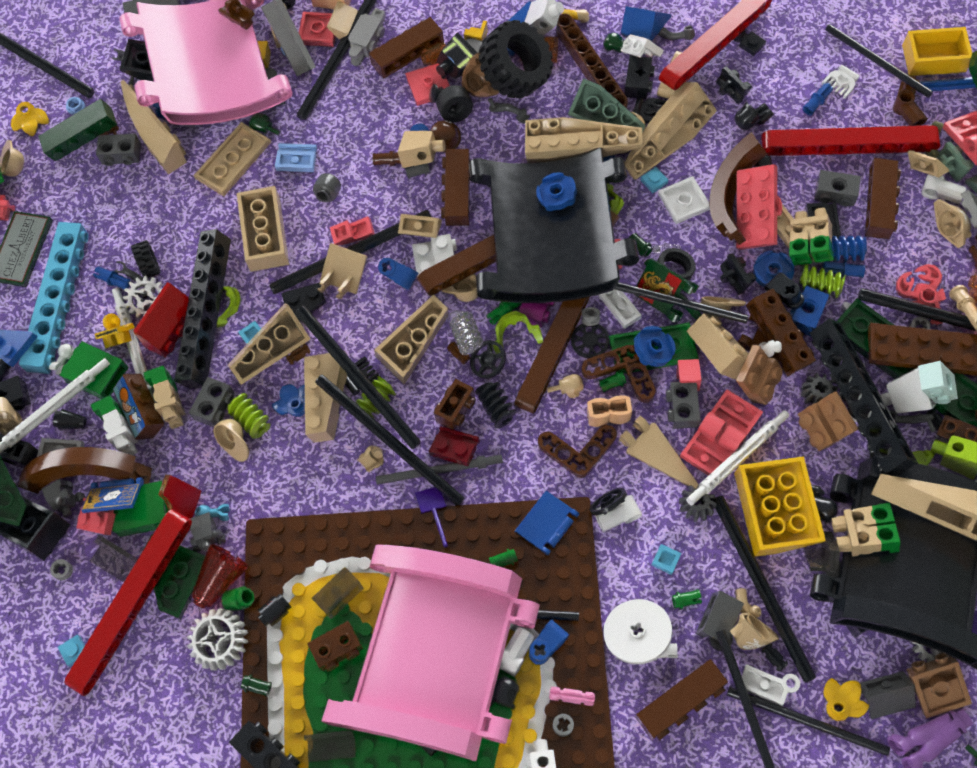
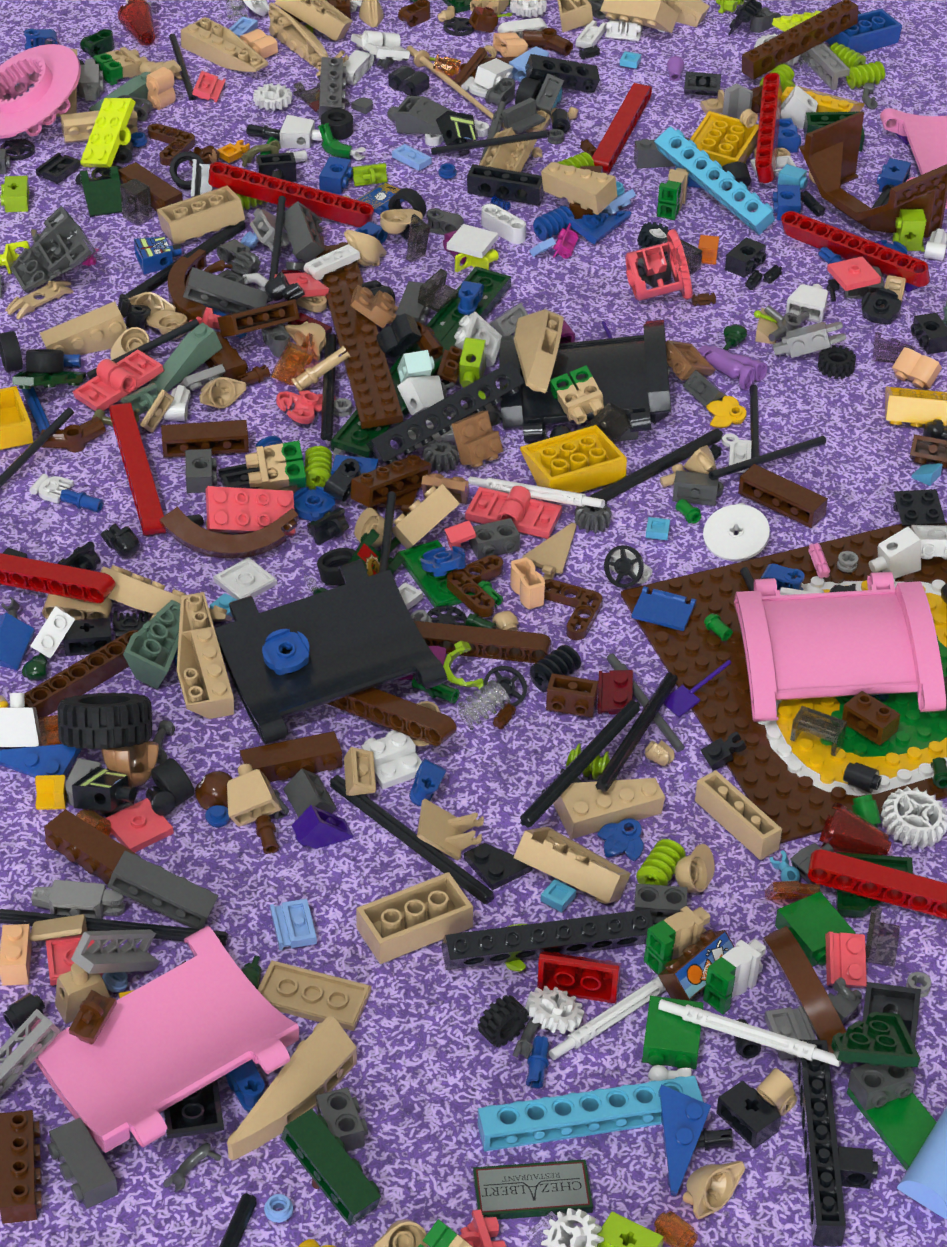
camera: 115 degrees left, 25 degrees down
piece [81,477,144,513] -> none
yellow hips [94,313,134,349] -> none
dark grey head [313,173,341,202] -> none
coral slope [330,216,375,245] -> none
tan wedge [374,295,448,384] -> none
white arm [759,340,782,357] -> none
none -> dark grey brick [107,850,219,929]
none -> dark grey panel [283,768,337,818]
none -> dark purple slope [291,805,354,849]
none -> dark green pin [465,613,496,629]
none -> tan brick [695,770,782,860]
none -> black plate [701,732,747,771]

